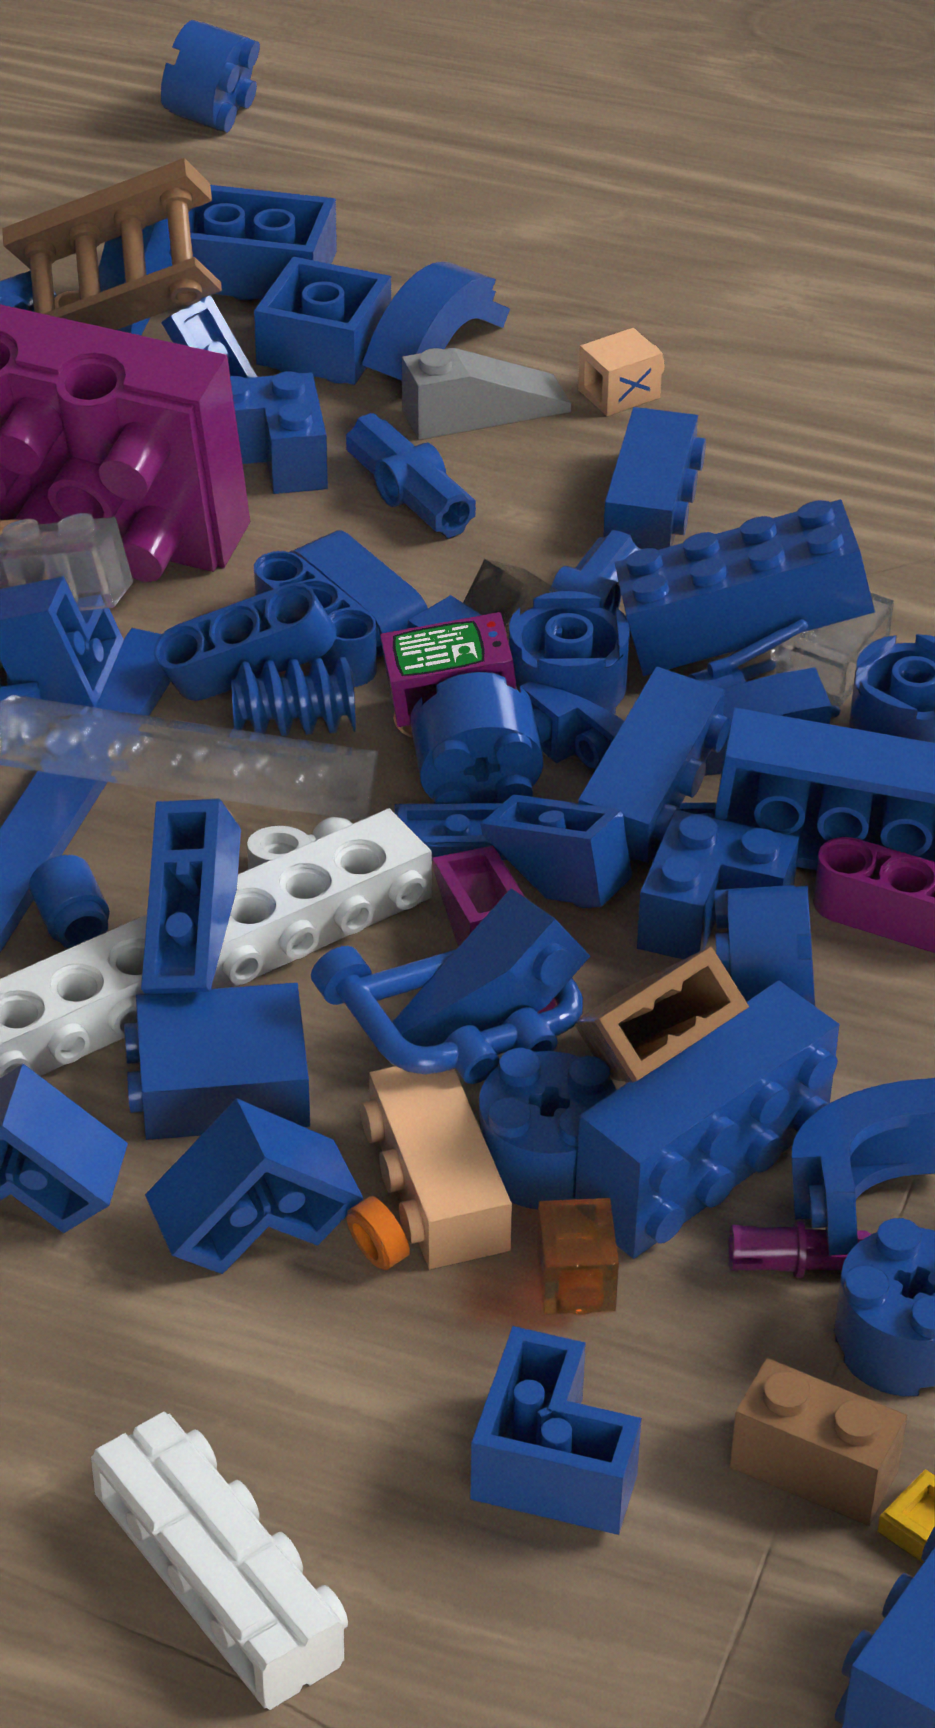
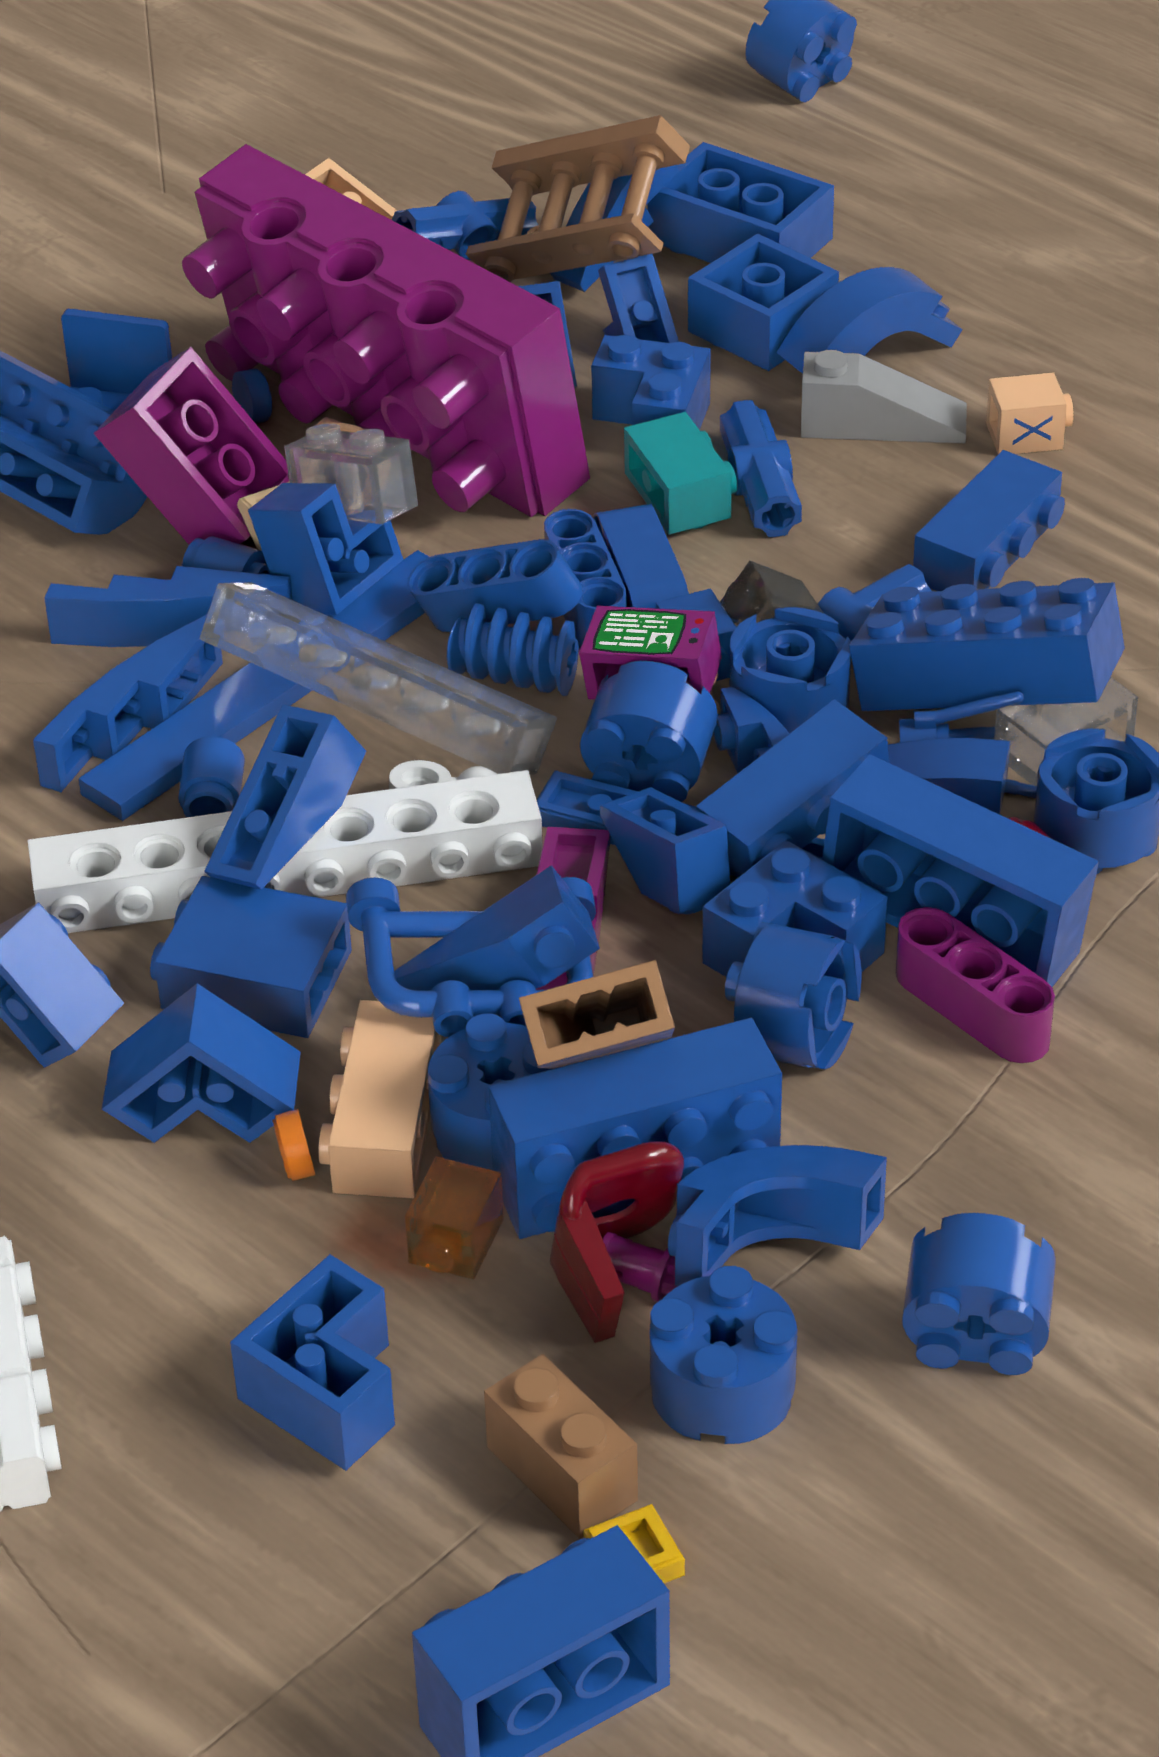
camera: 25 degrees right, 0 degrees up
none -> dark red piece [550,1142,684,1343]
none -> teal brick [624,412,737,535]

